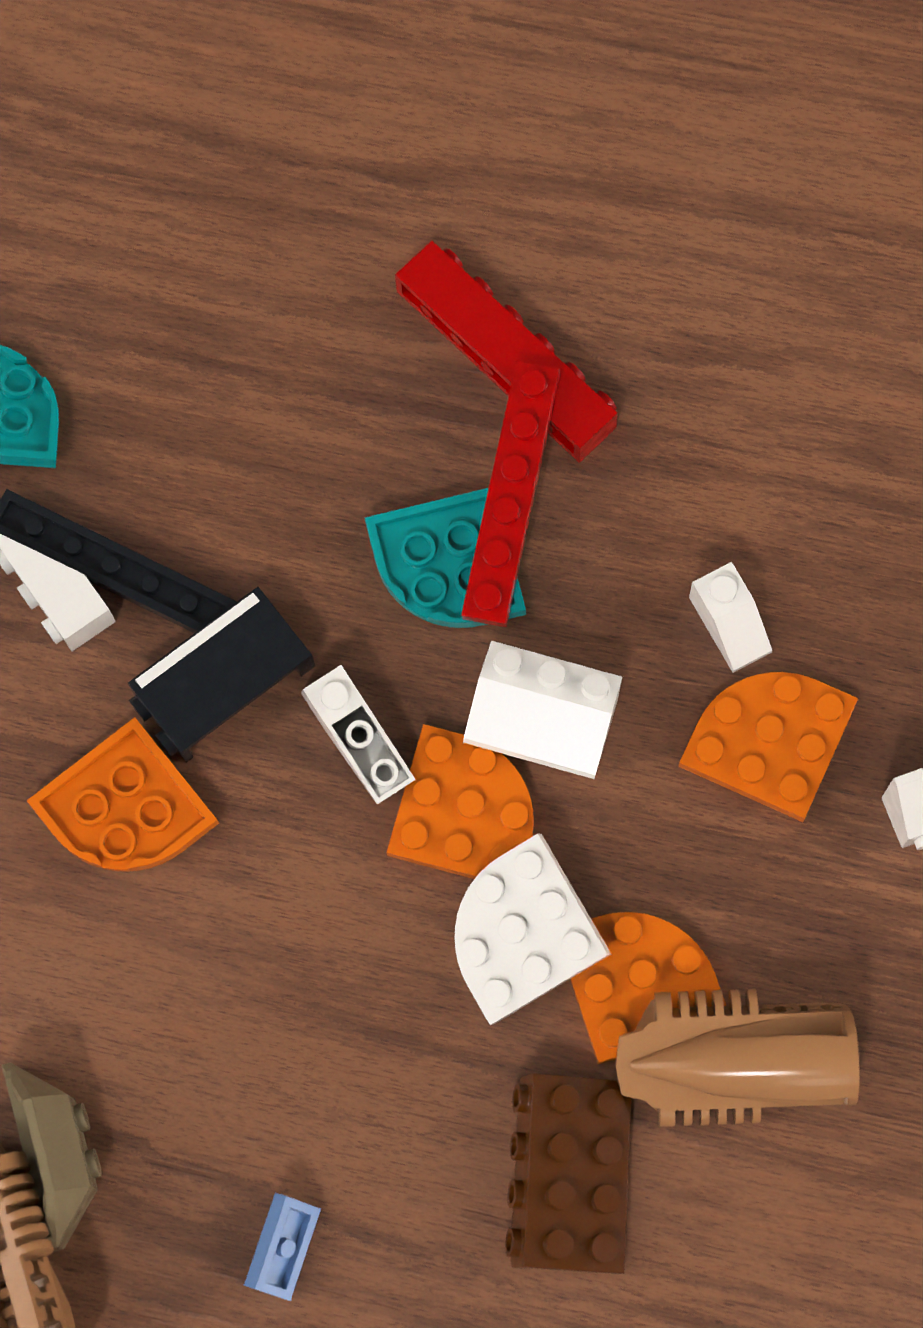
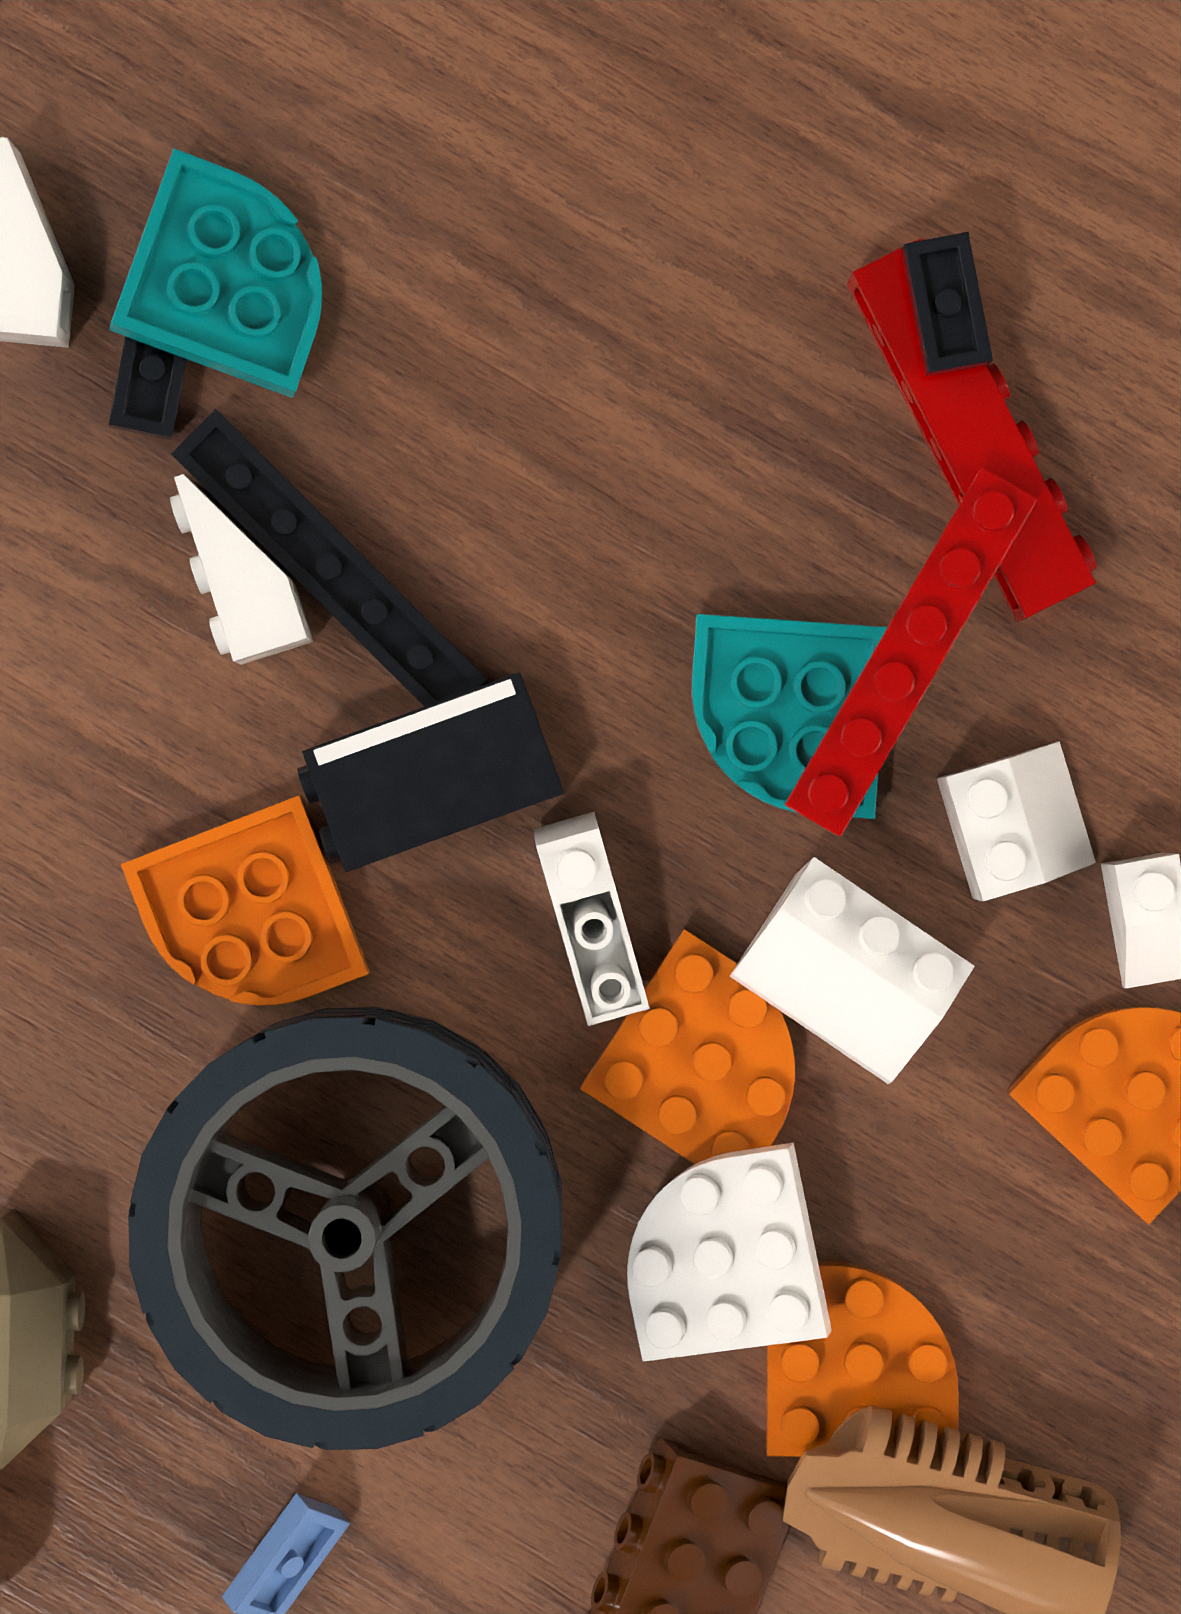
camera: 10 degrees right, 15 degrees up
none -> wheel [128,1007,563,1450]
none -> black plate [901,232,993,377]
none -> white slope [937,741,1096,901]

